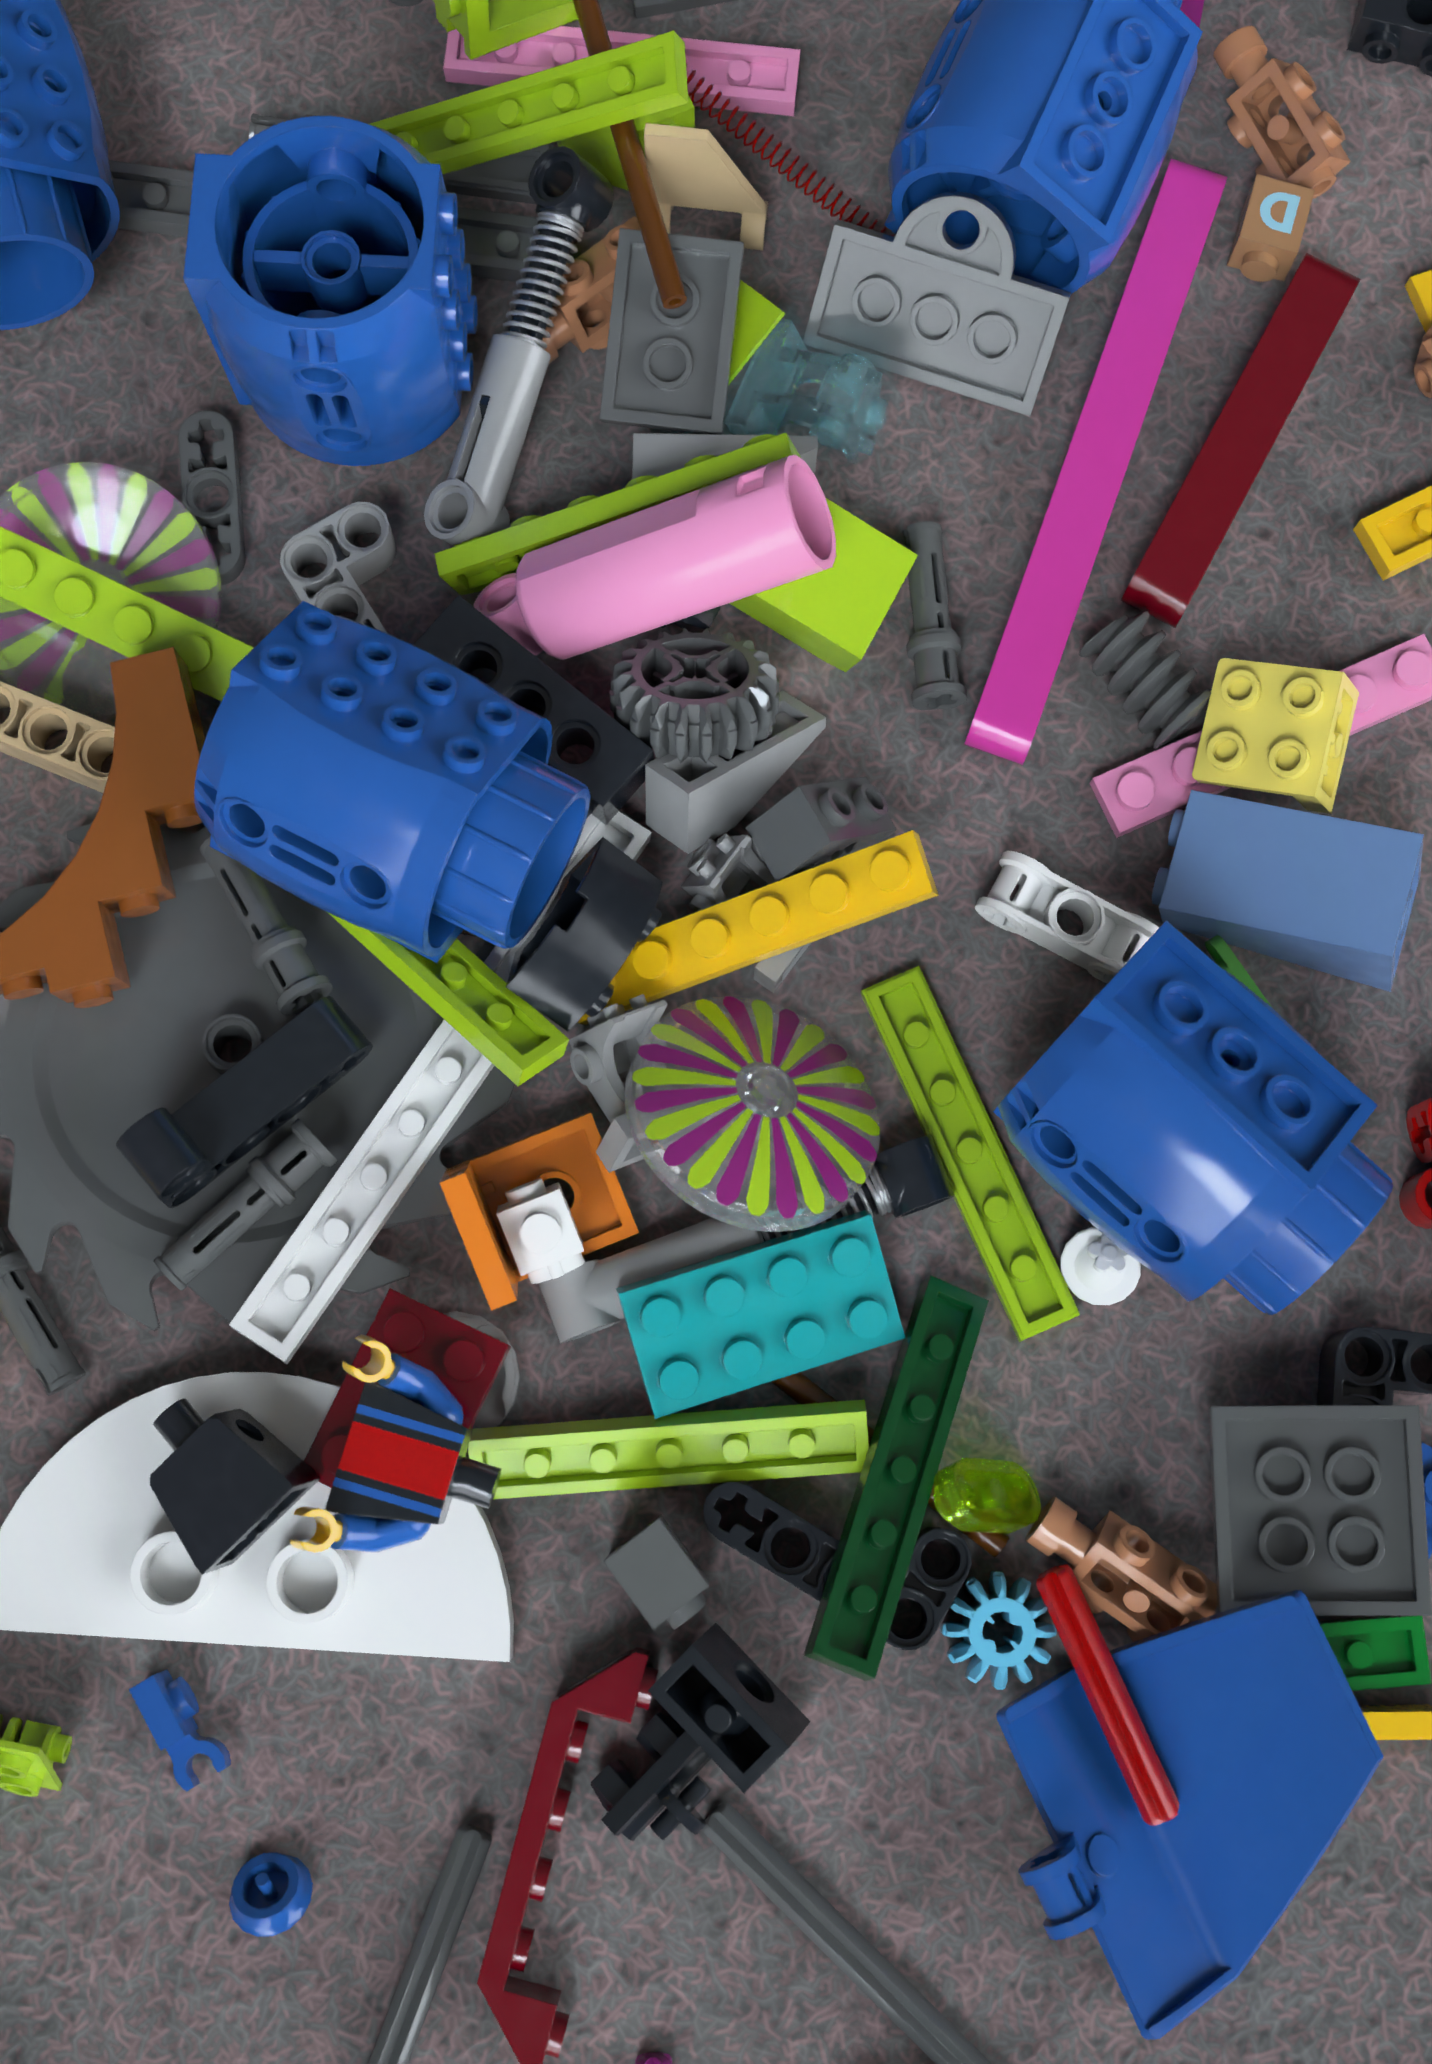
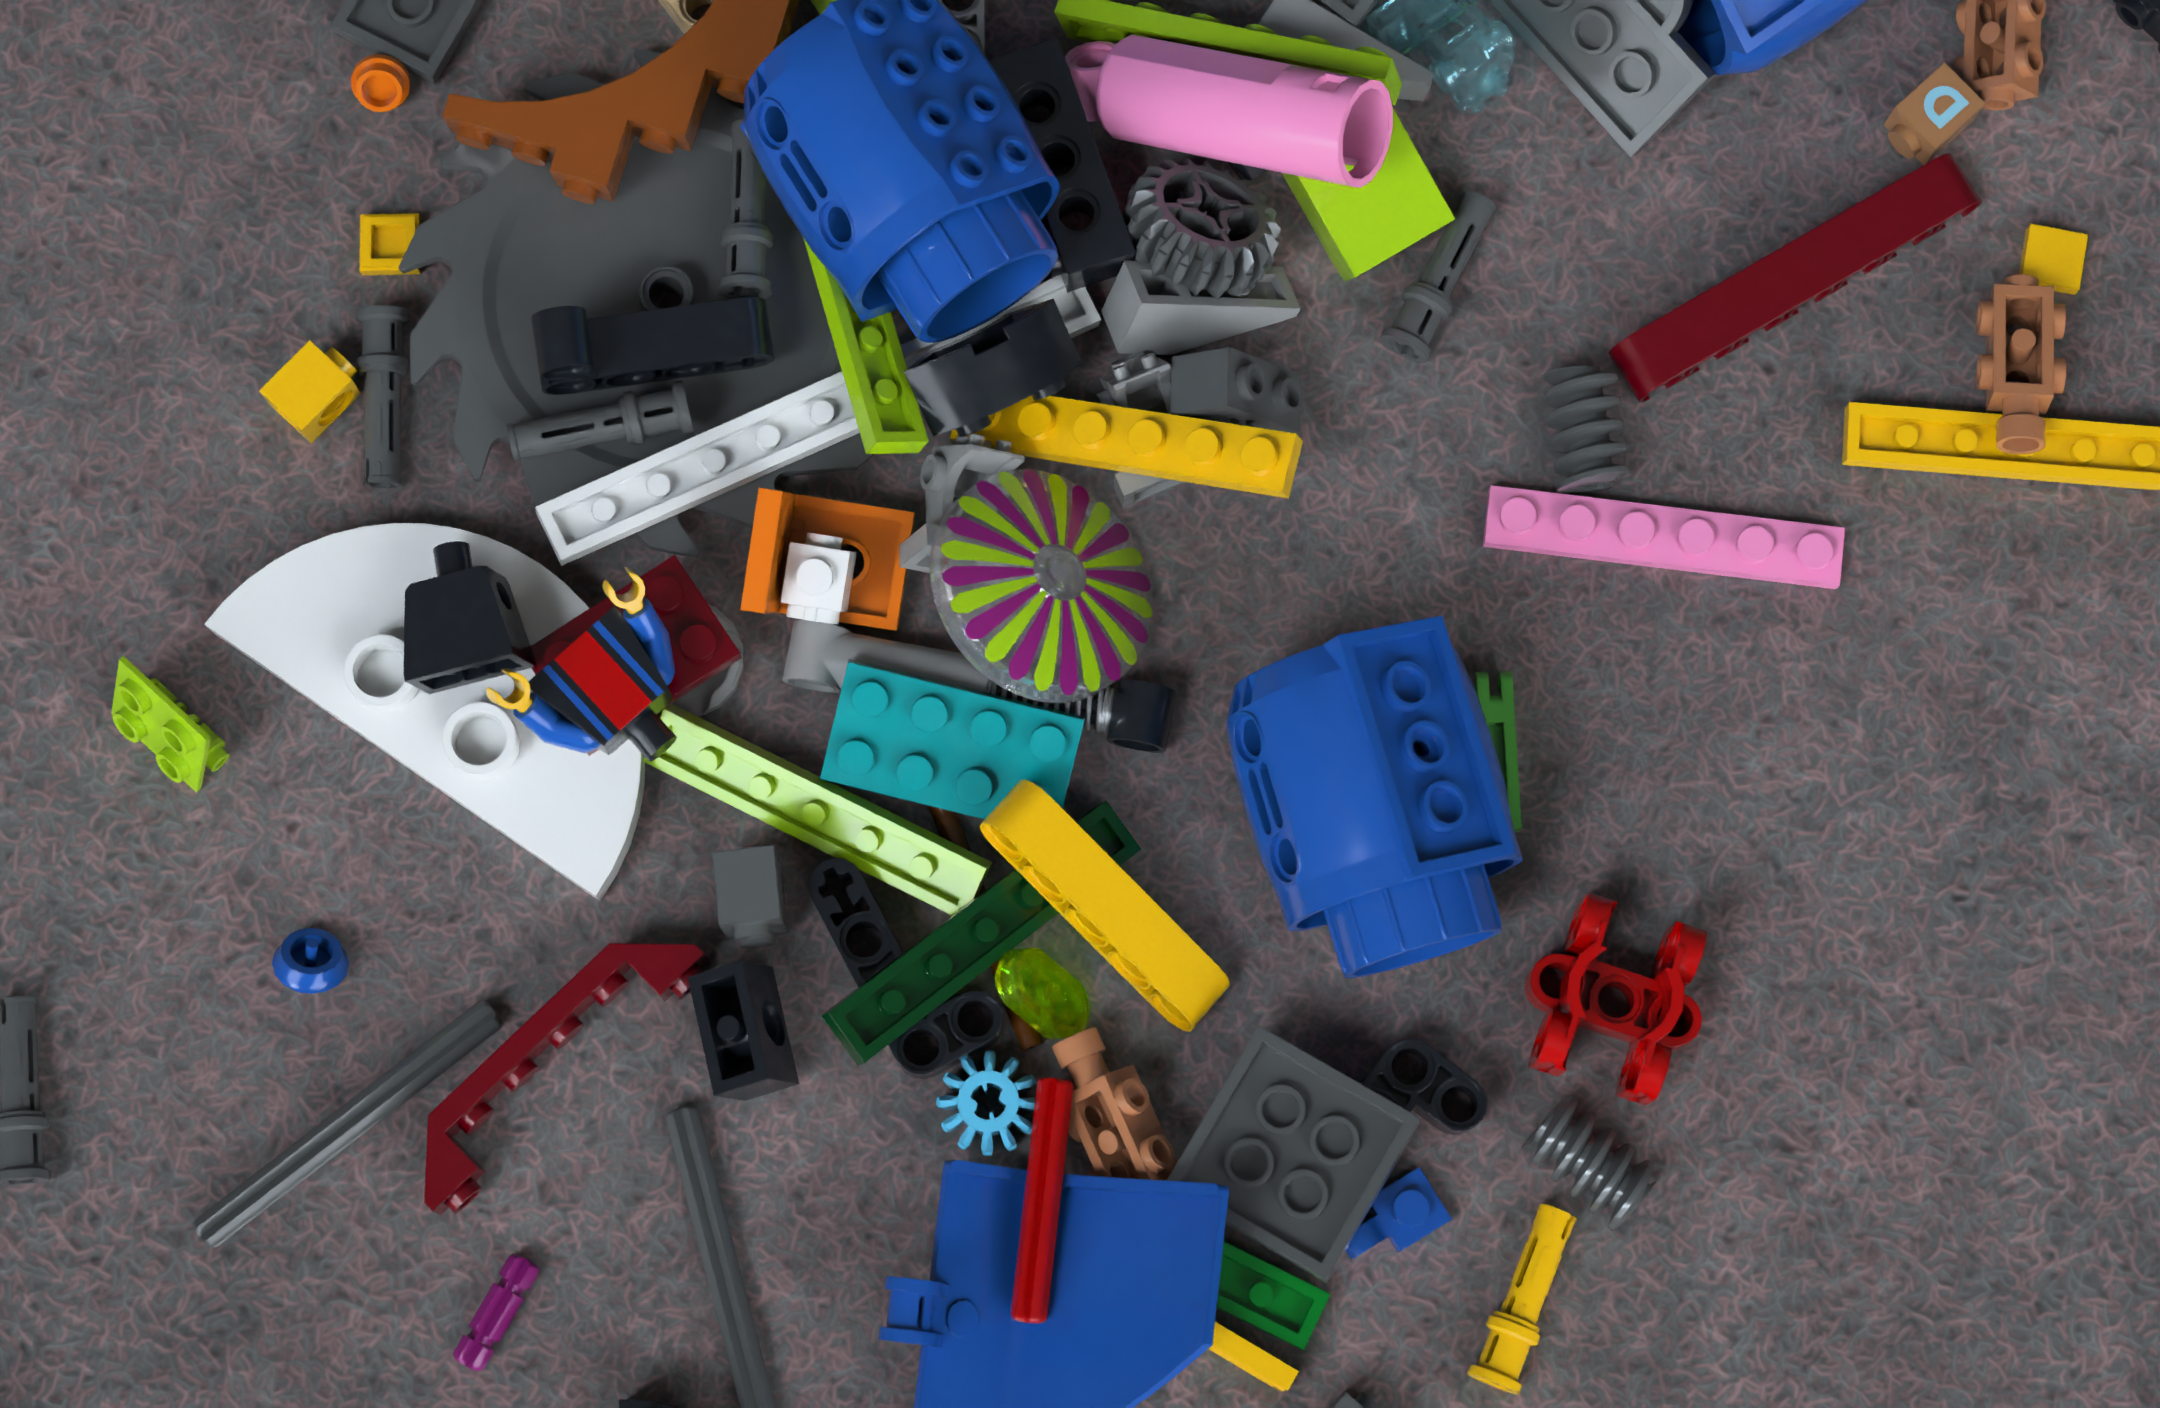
camera: 30 degrees right, 0 degrees up
blue plate [129,1669,231,1791] -> none
black hips [591,1712,711,1841] -> none
lime tile [860,966,1080,1342] -> none
dark pink beam [964,158,1228,765] -> none
white piece [975,851,1159,984] -> none
white hat [1060,1227,1141,1305] -> none
medium blue slope [1152,790,1424,992] -> none
light yellow bracket [1192,658,1359,814] -> none
none -> yellow beam [980,779,1230,1032]

